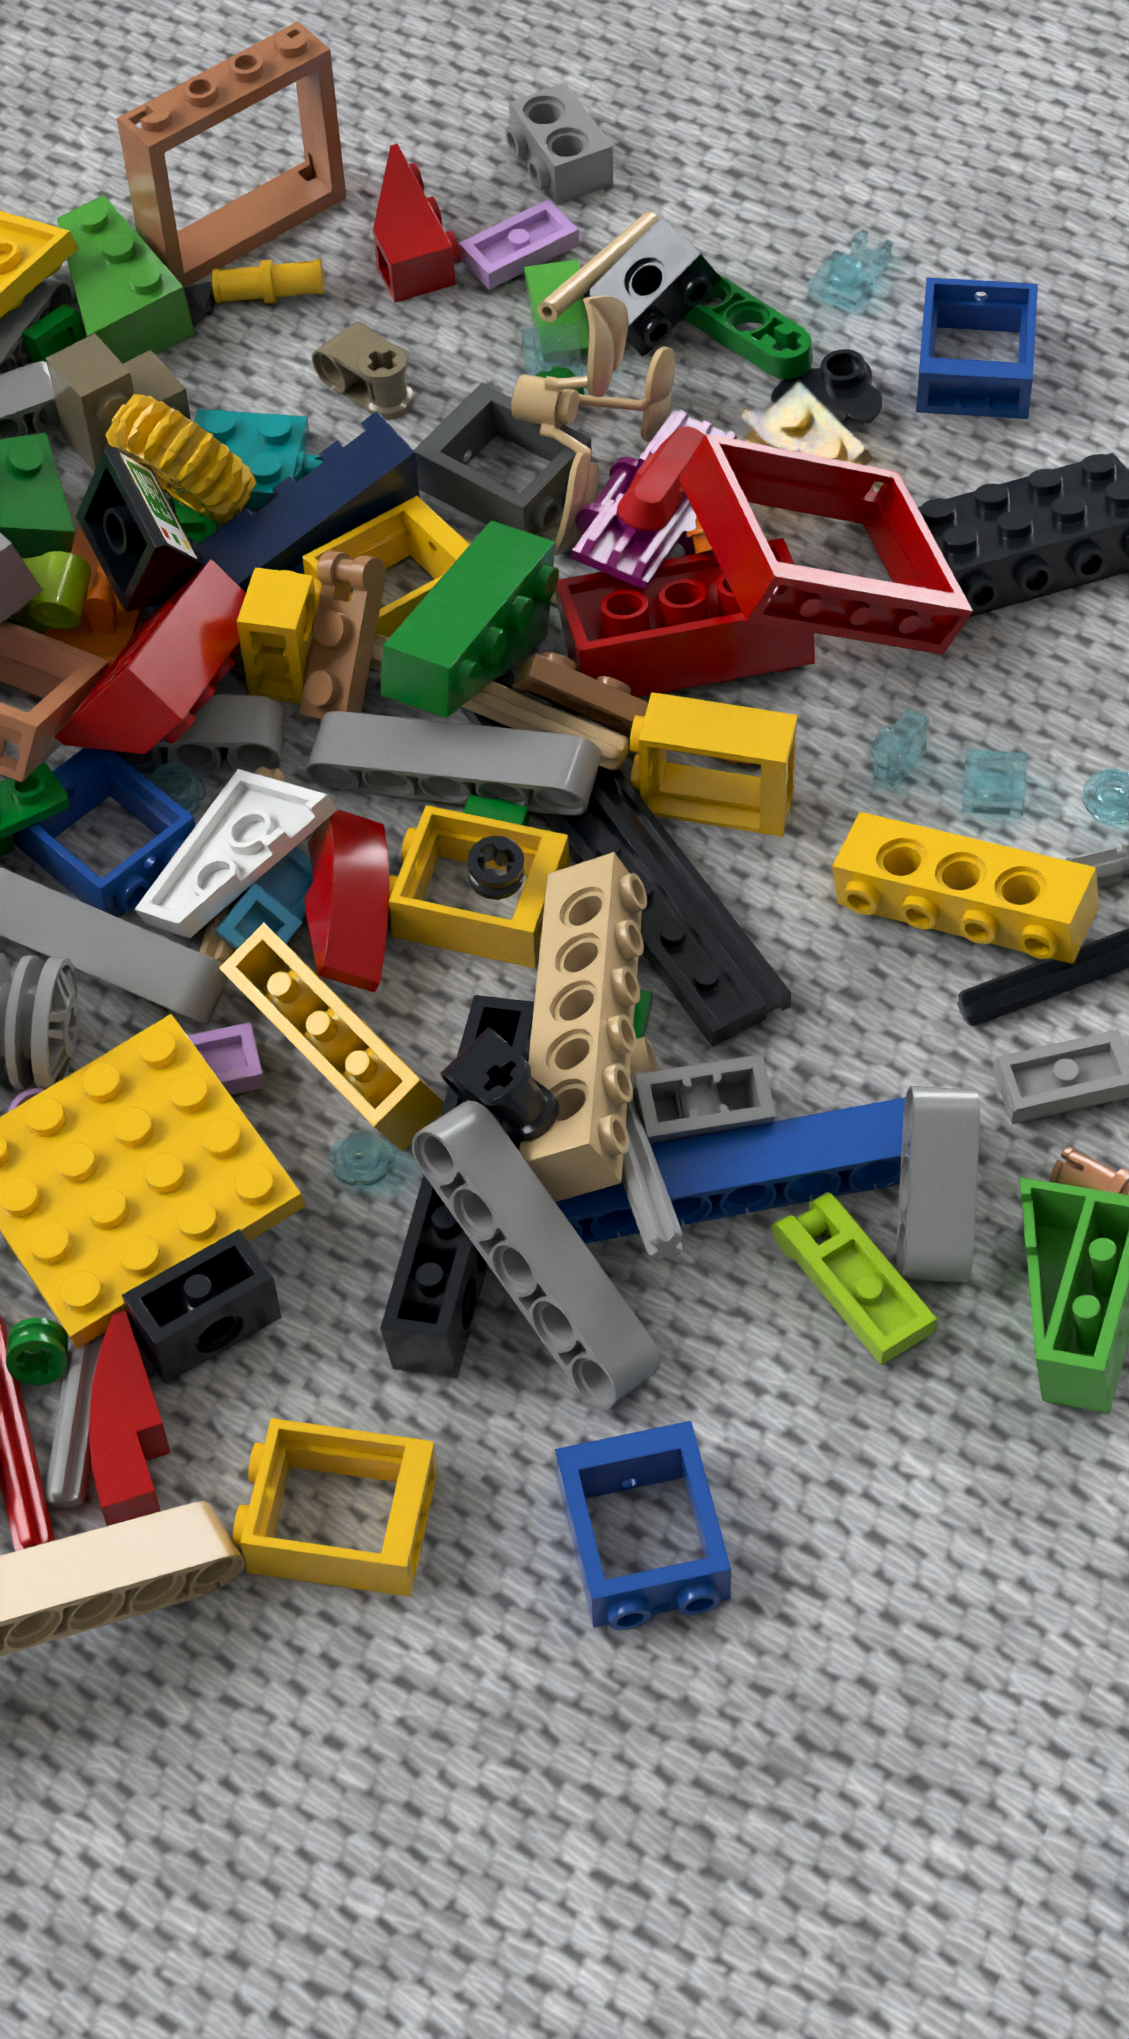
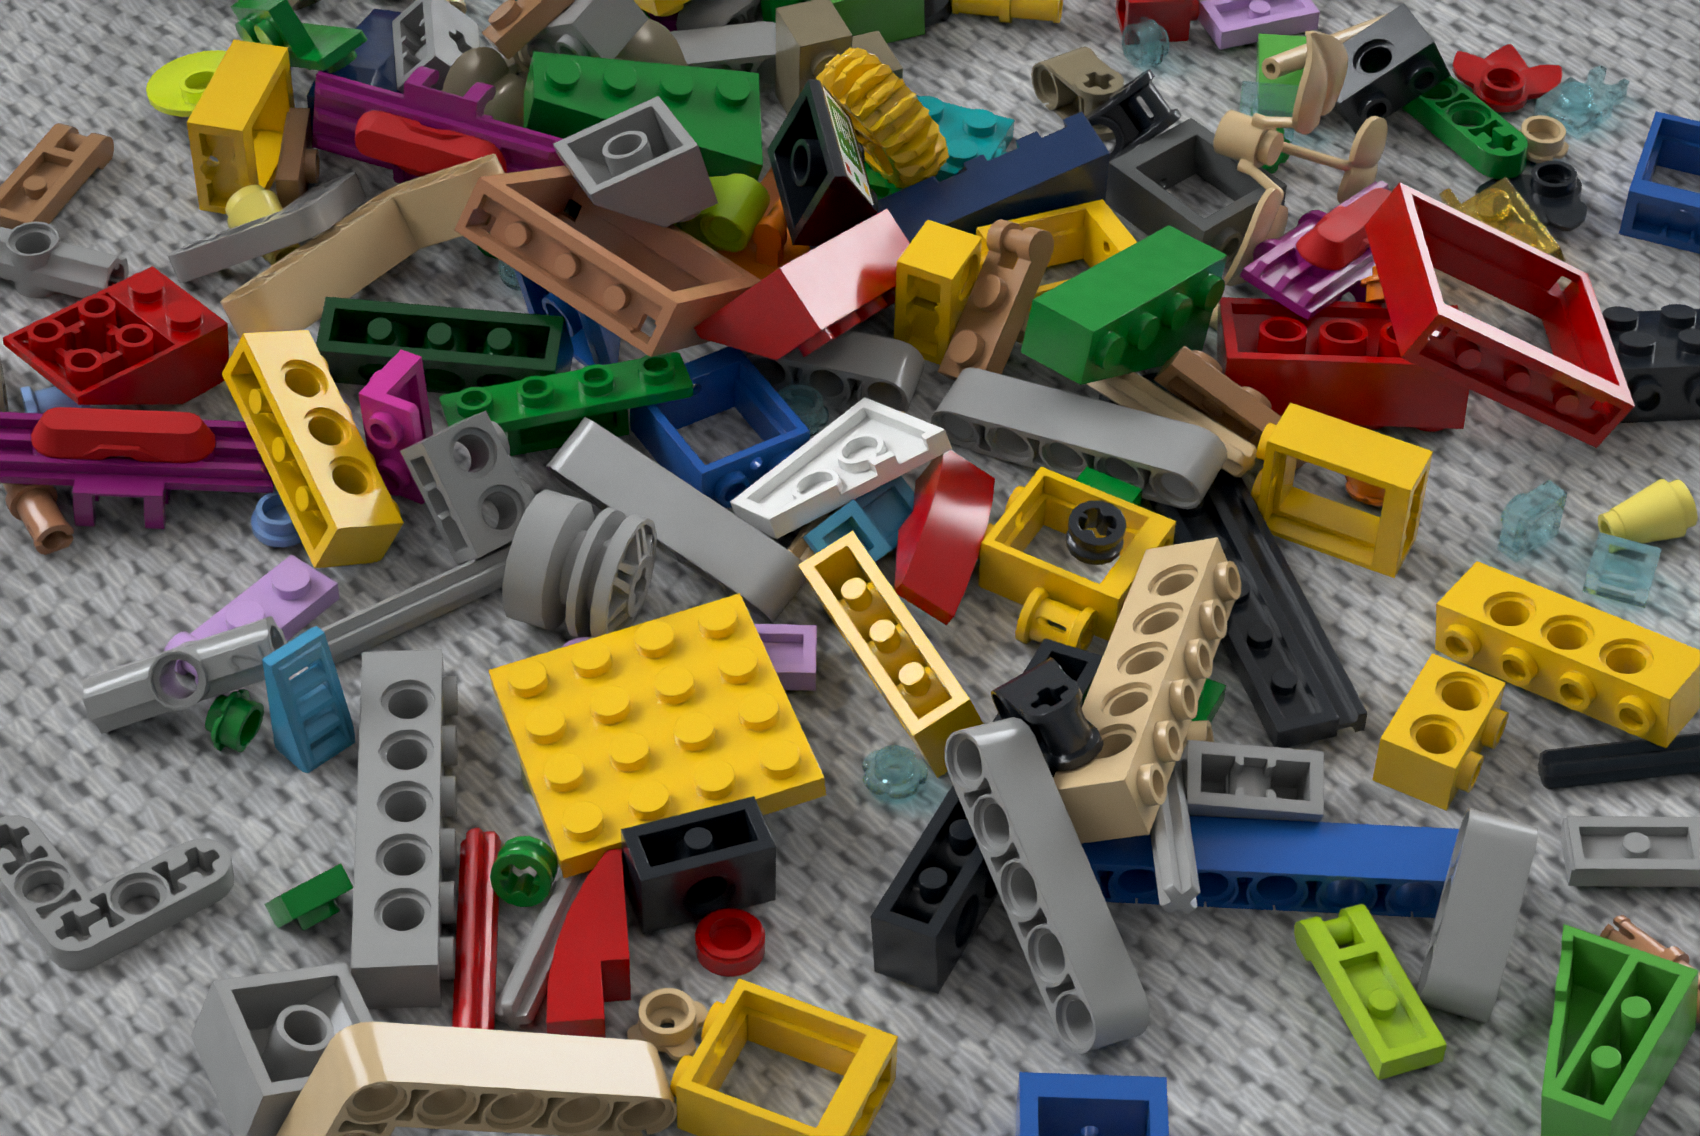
camera: 10 degrees right, 10 degrees down
none -> tan plate [627,988,708,1061]
none -> red tile [695,908,765,977]
none -> yellow bush [1015,587,1099,651]
none -> black piece [1085,69,1182,162]
none -> clear light blue plate [1122,17,1169,68]
none -> yellow brick [1372,653,1509,811]
none -> red plate [1452,44,1563,112]
none -> tan plate [1519,115,1569,163]
none -> light yellow cone [1598,479,1698,550]

